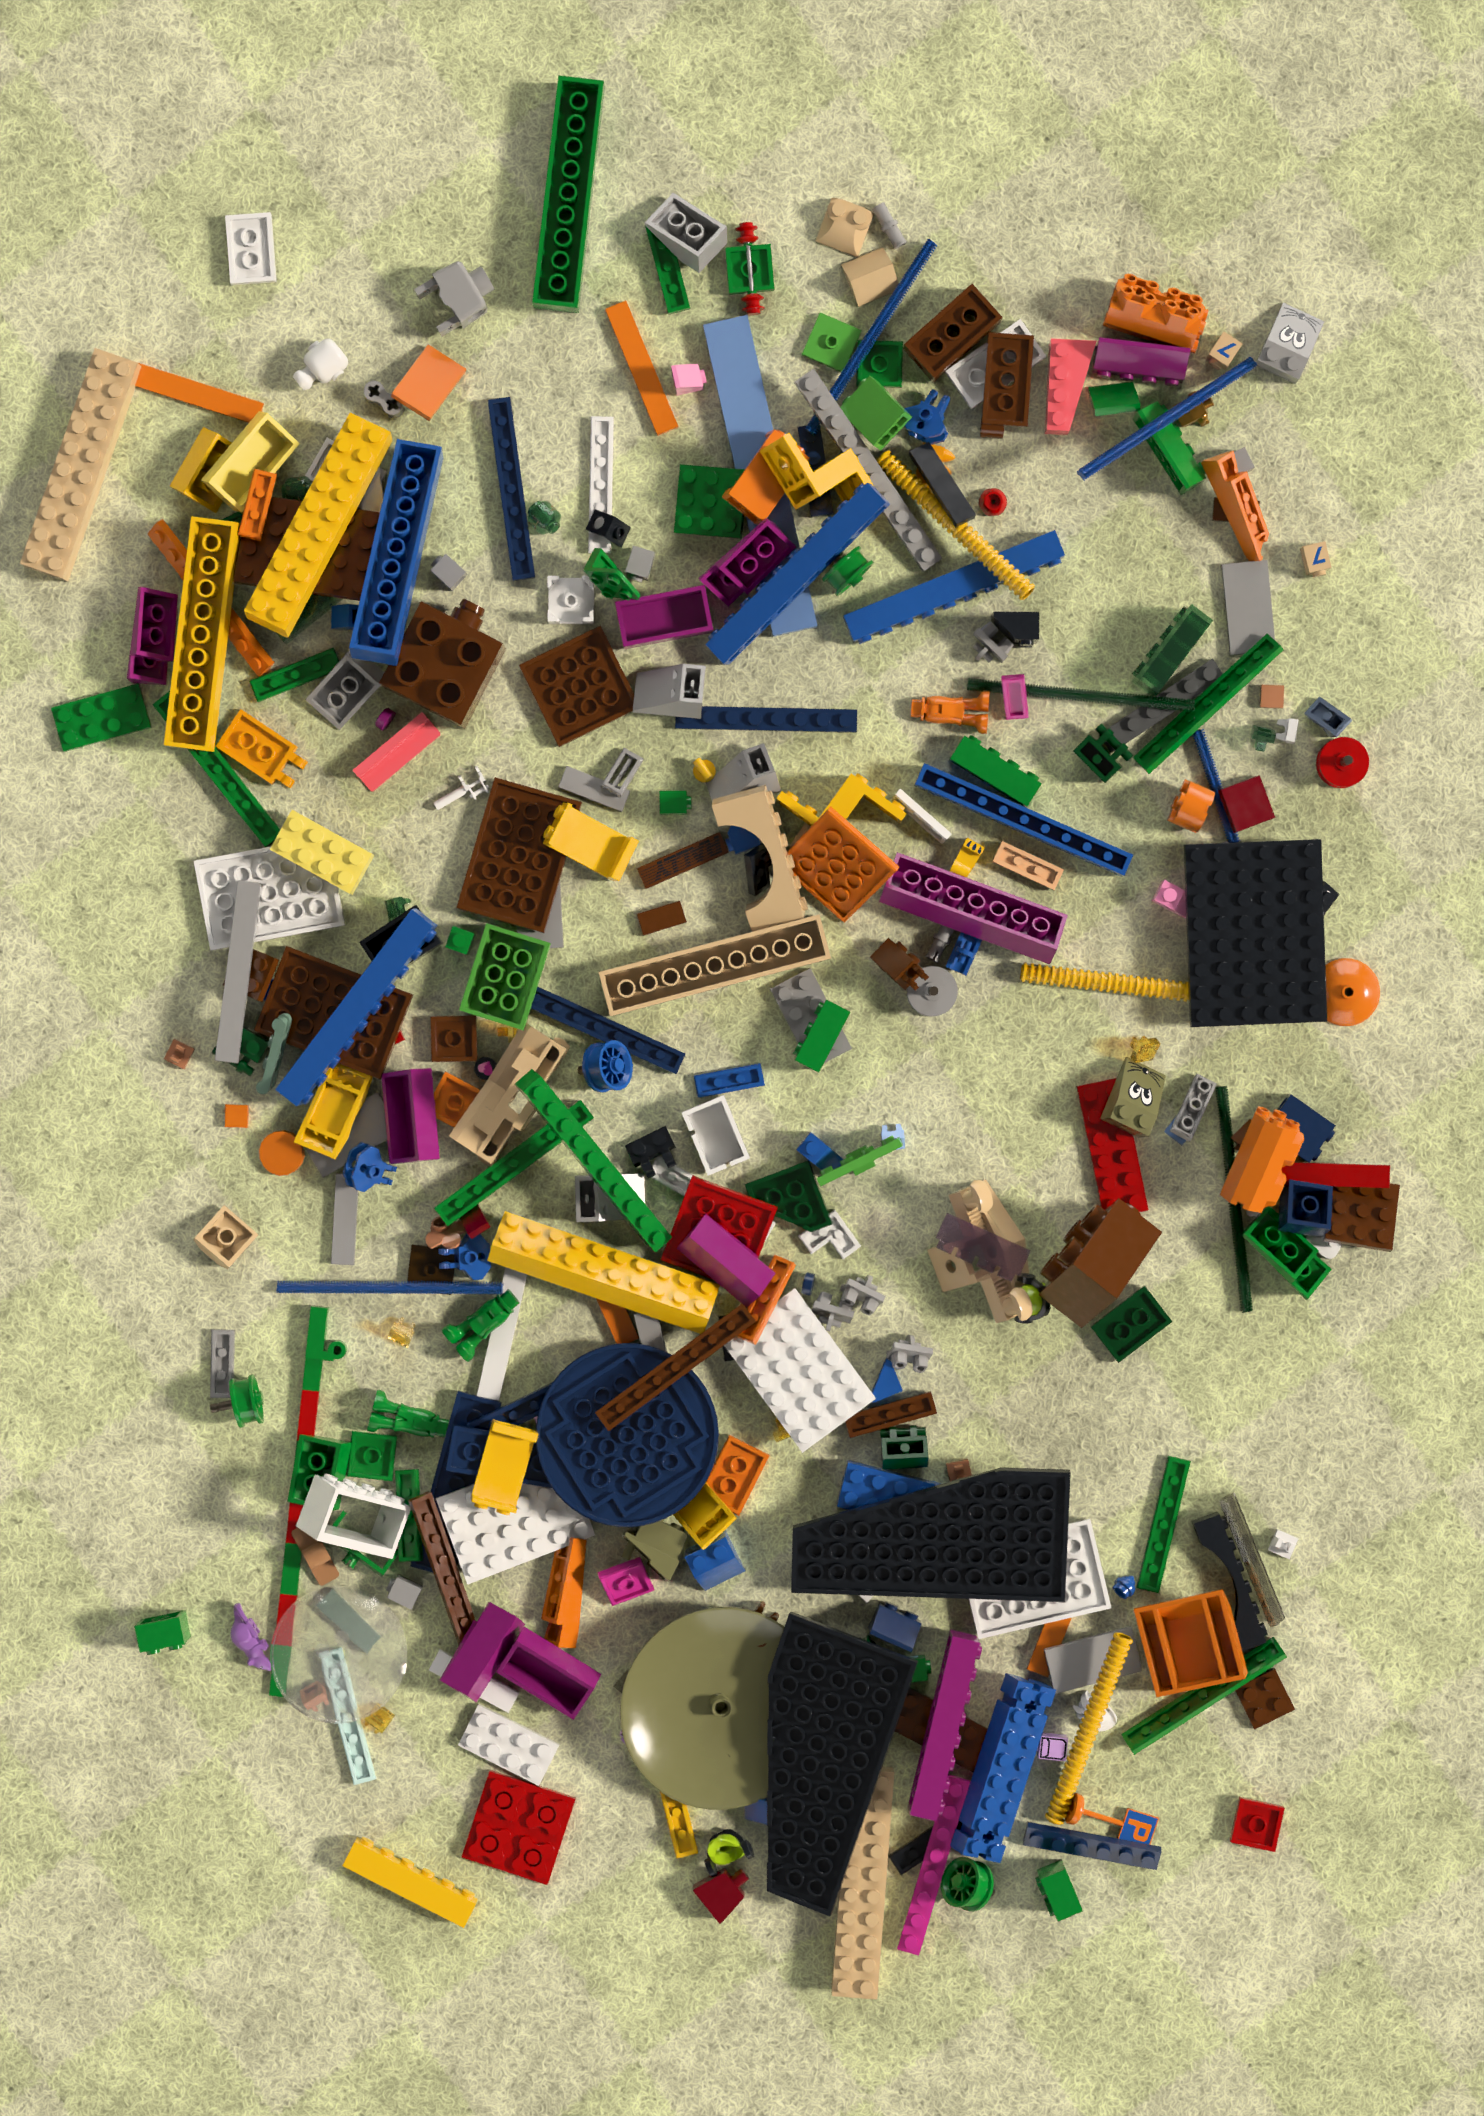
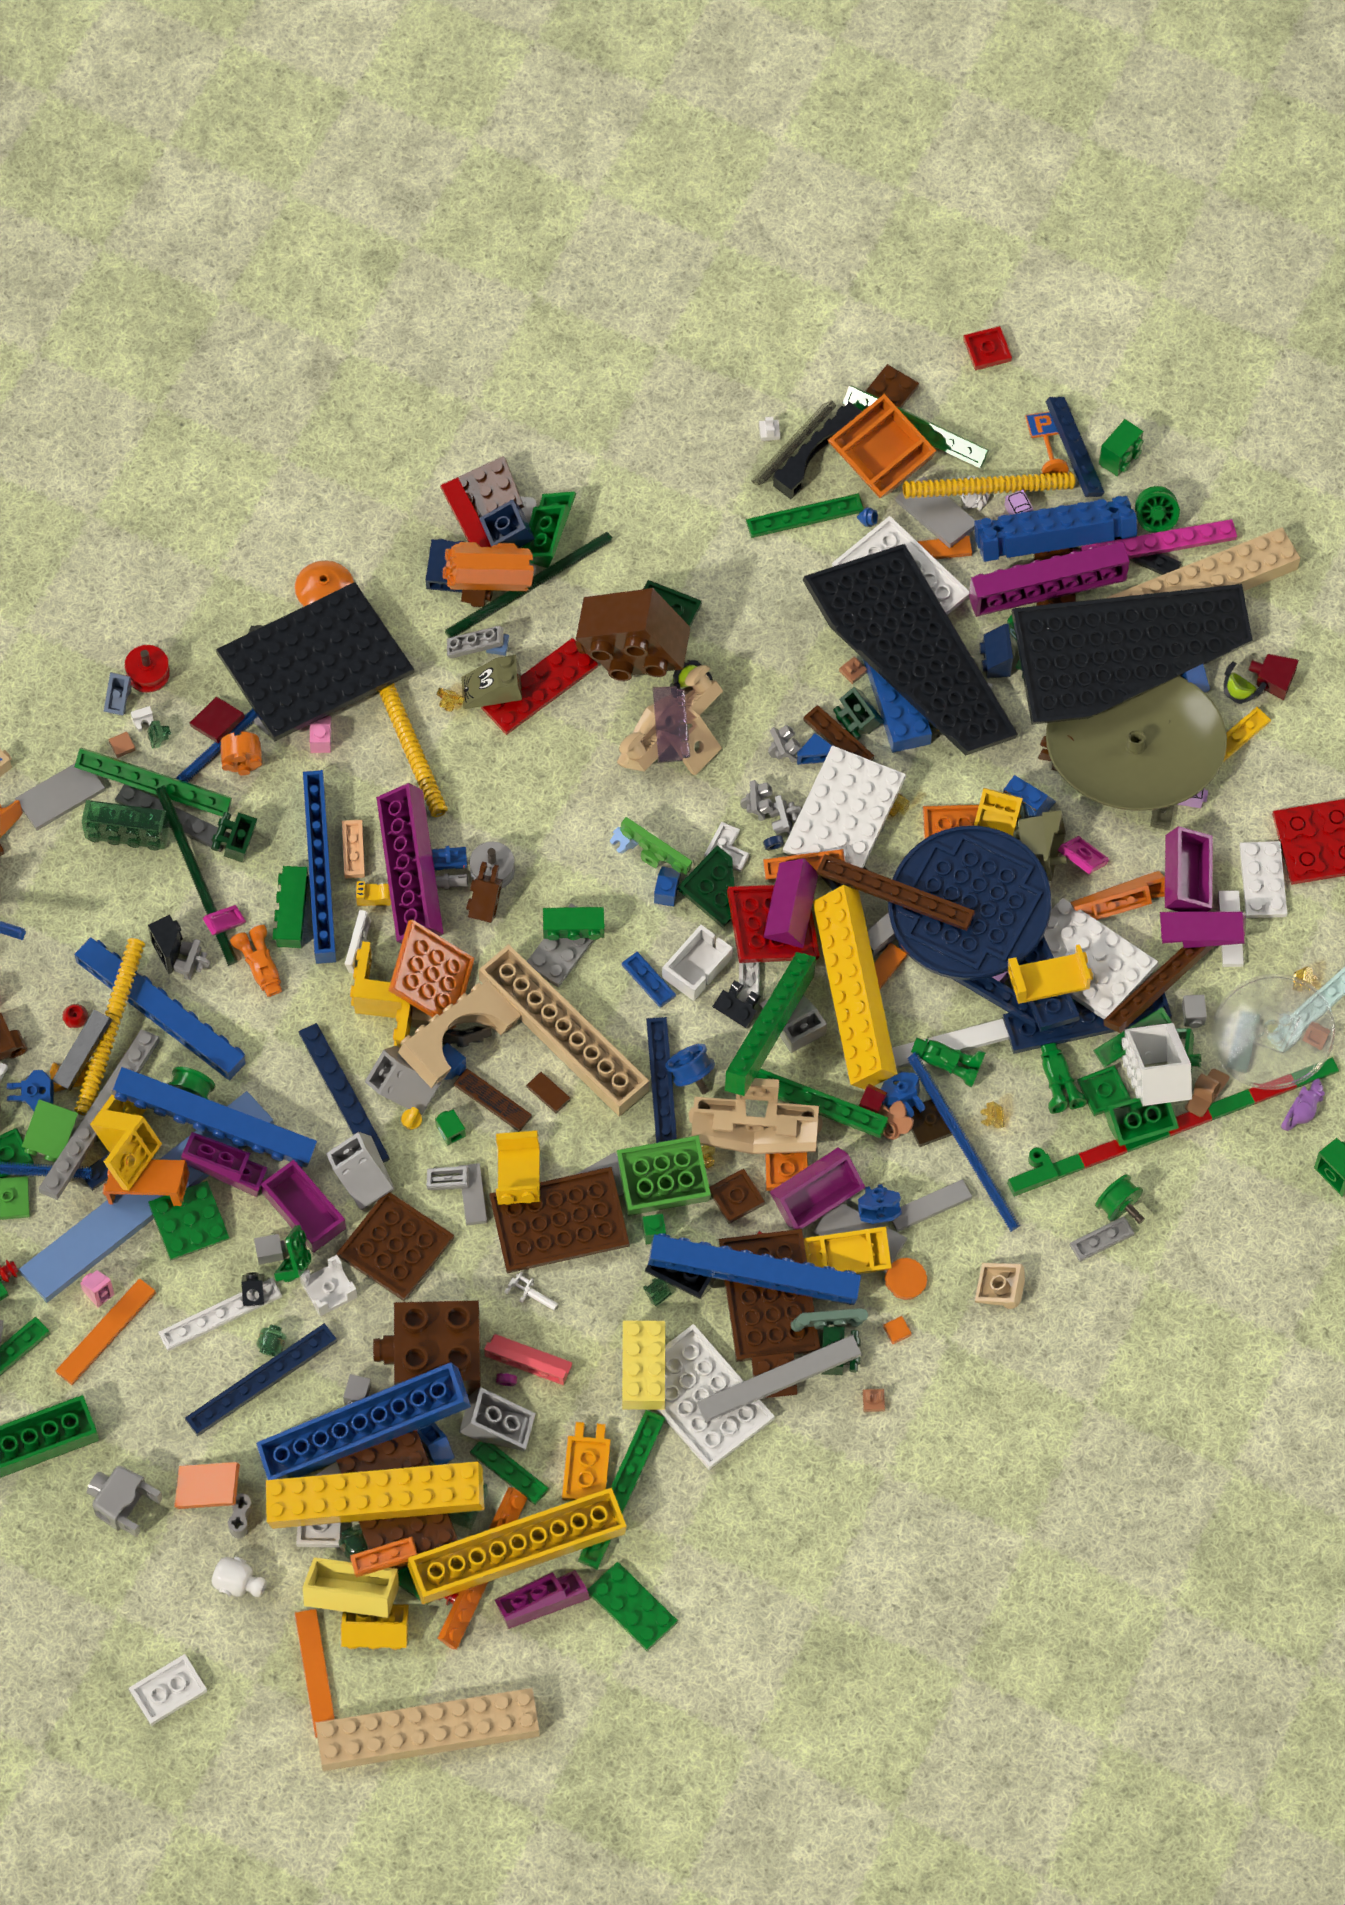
camera: 120 degrees left, 25 degrees down
black tile [474,1057,497,1080] -> none

